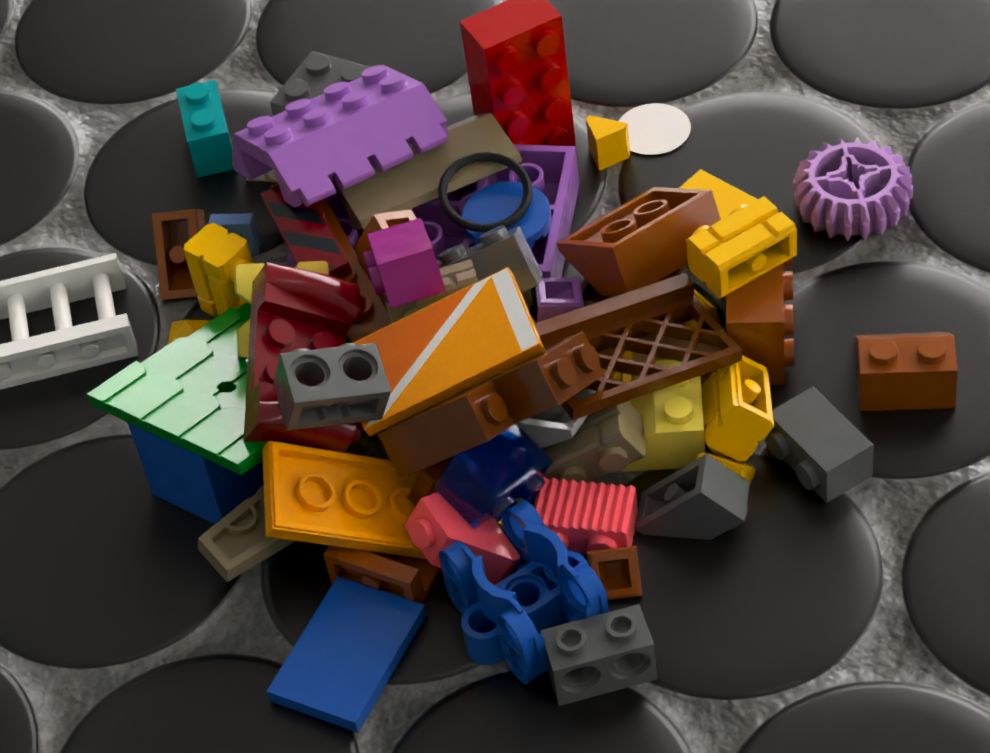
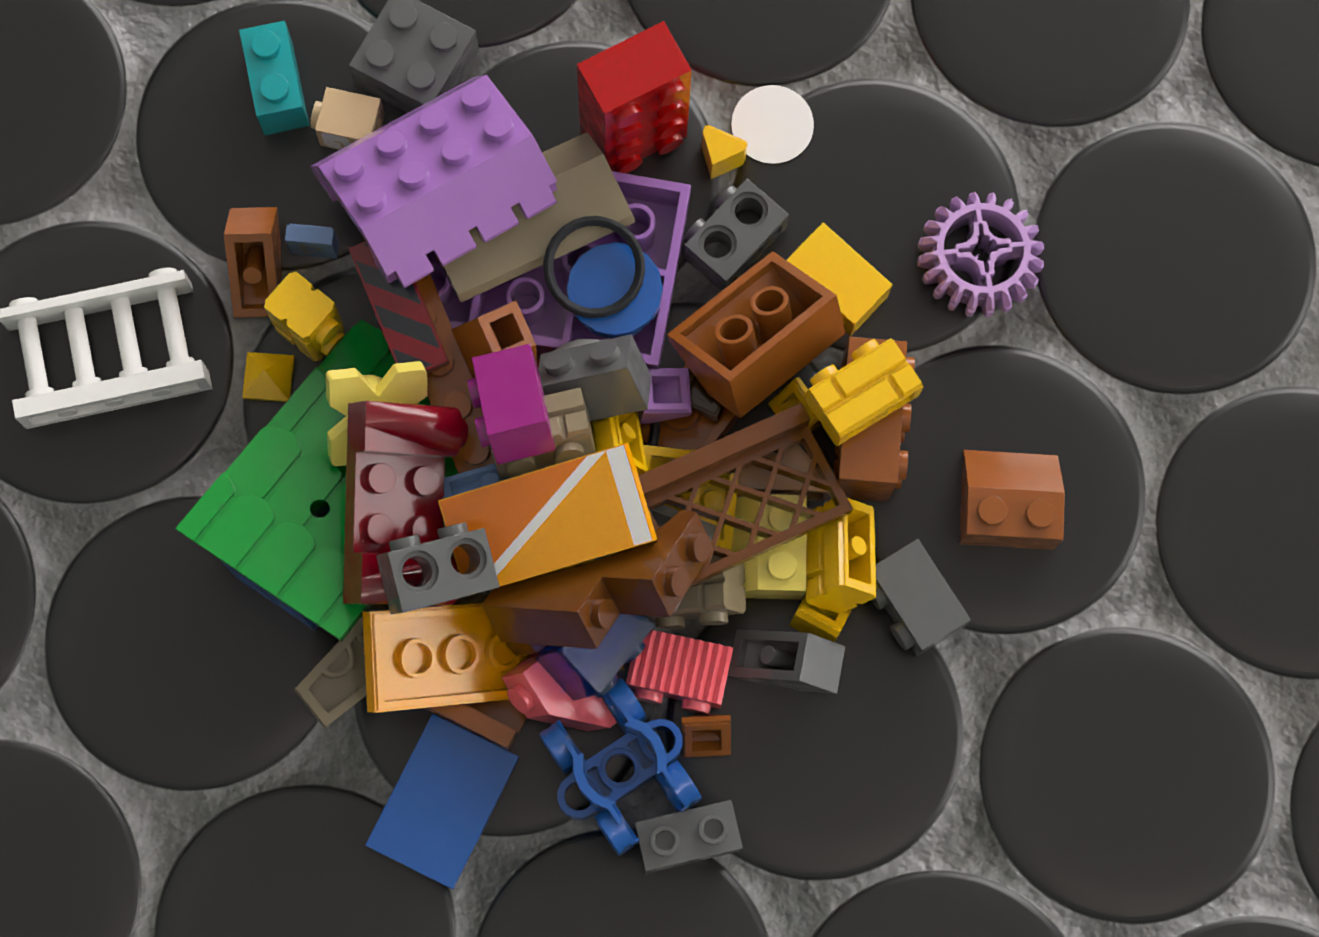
camera: 10 degrees left, 30 degrees up
none -> dark grey brick [683,178,789,291]

